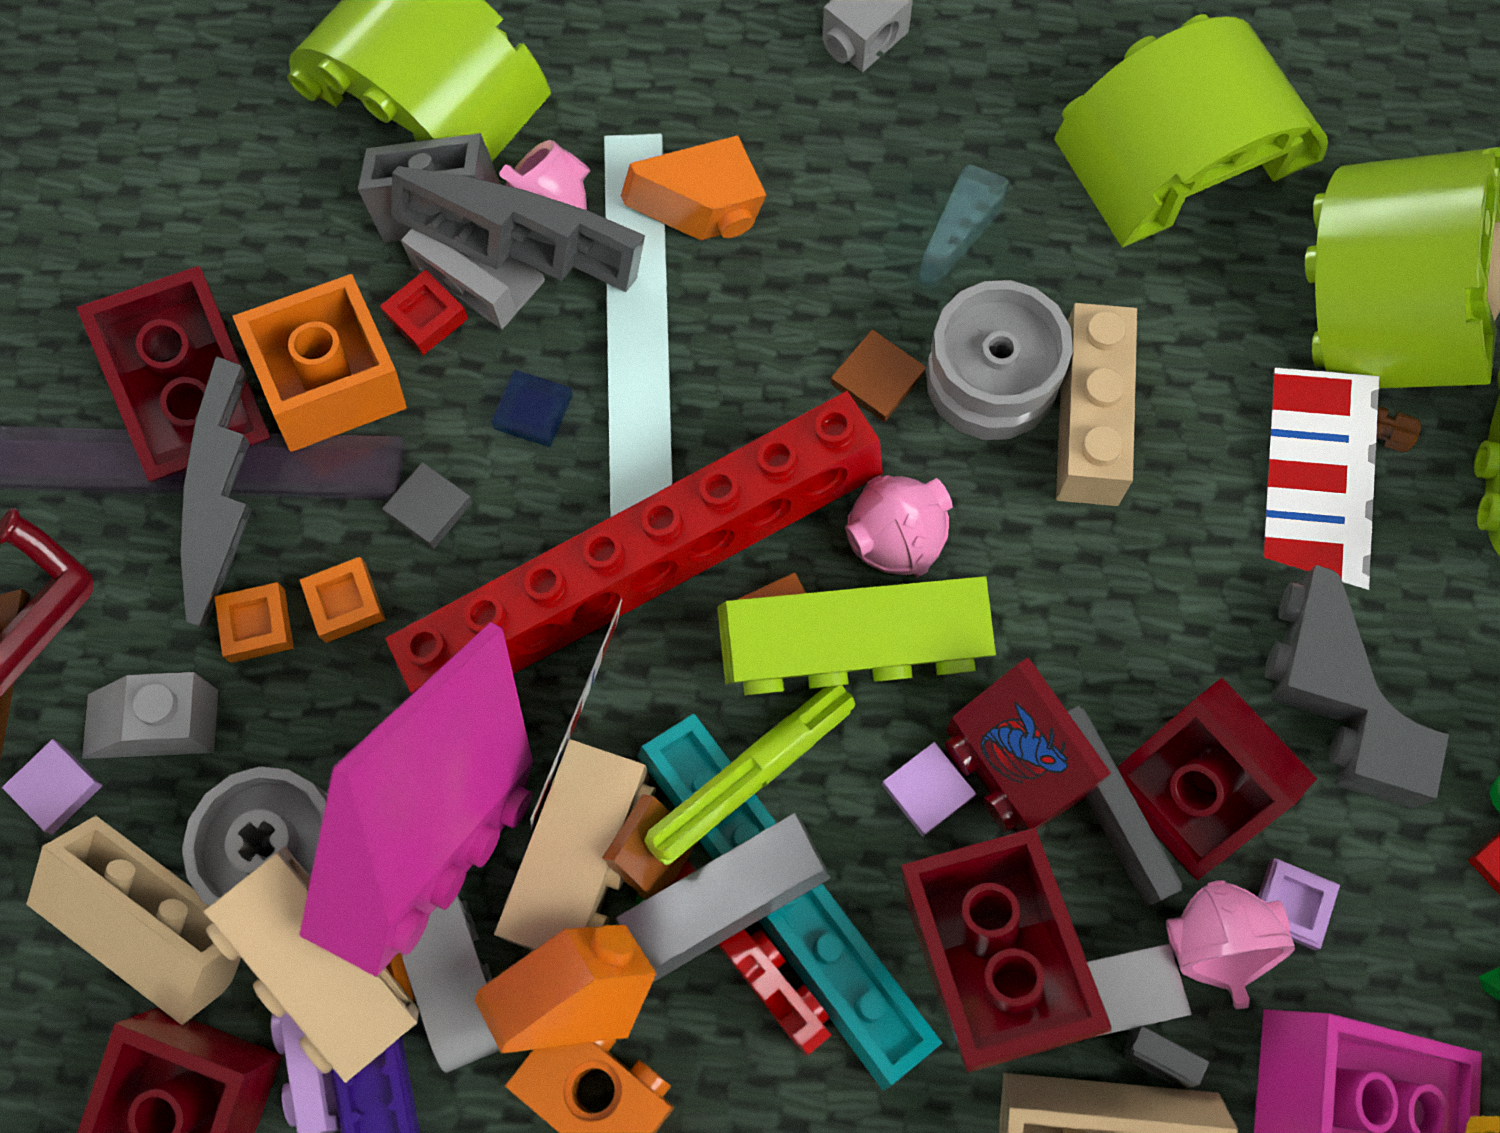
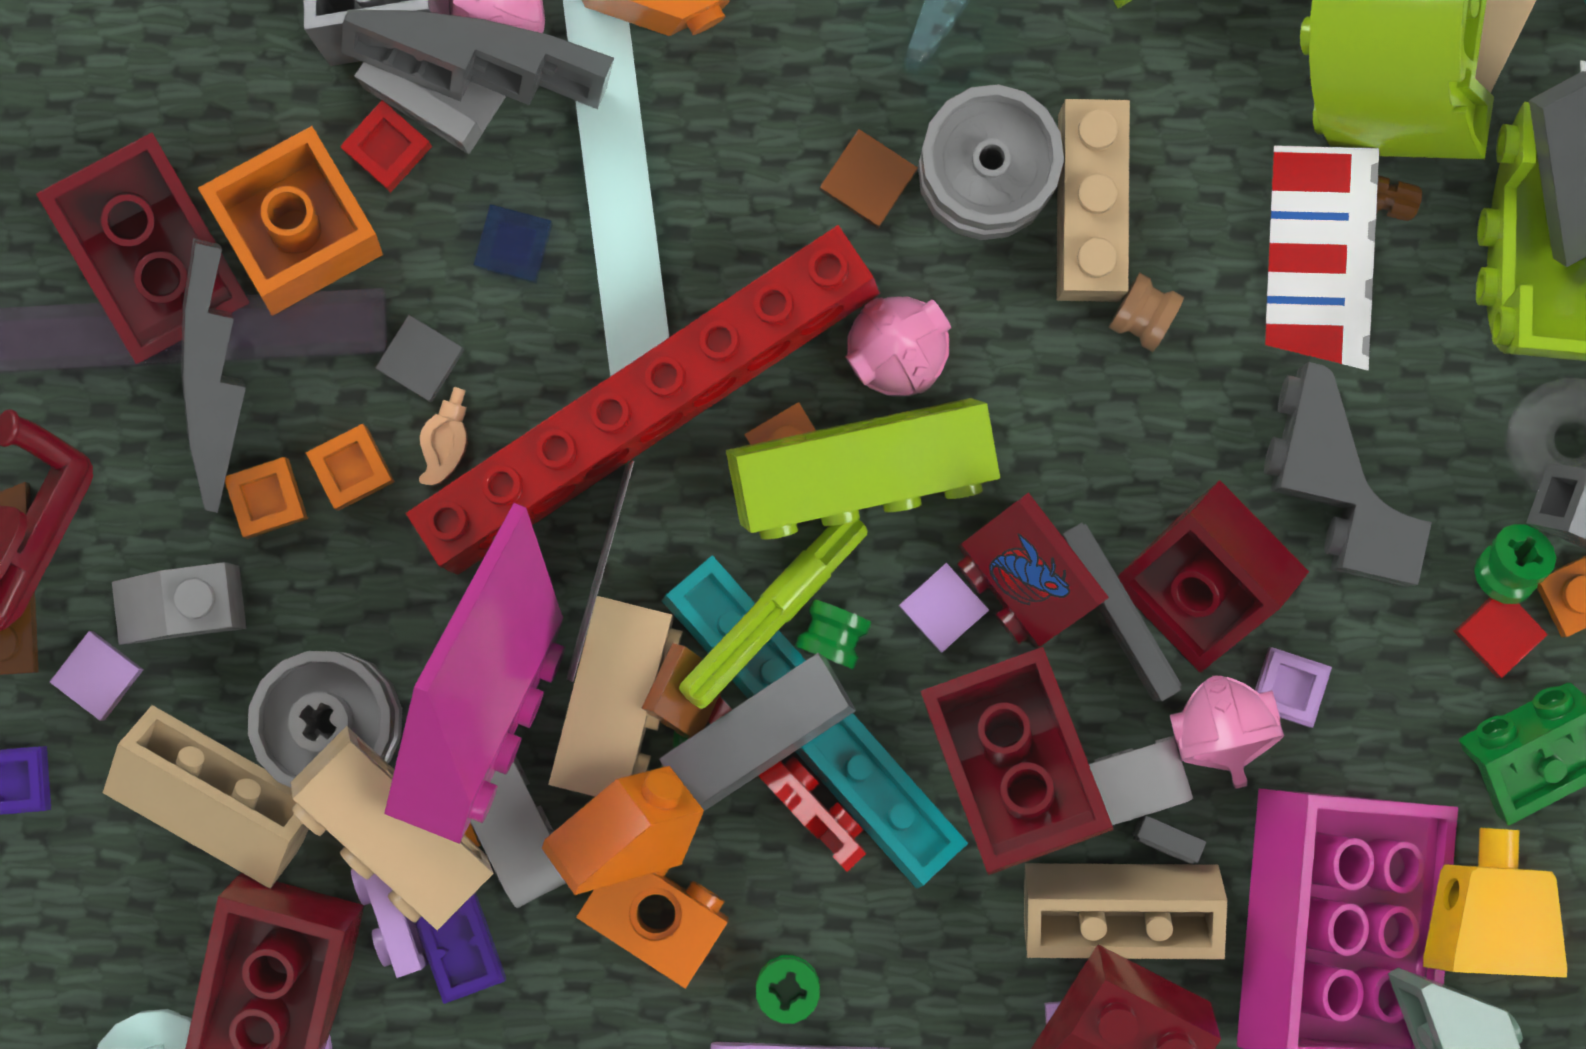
camera: 10 degrees left, 15 degrees up
none -> light nougat piece [419,387,468,485]
none -> green wheel [794,599,872,670]
none -> medium nougat wheel [1108,272,1184,352]

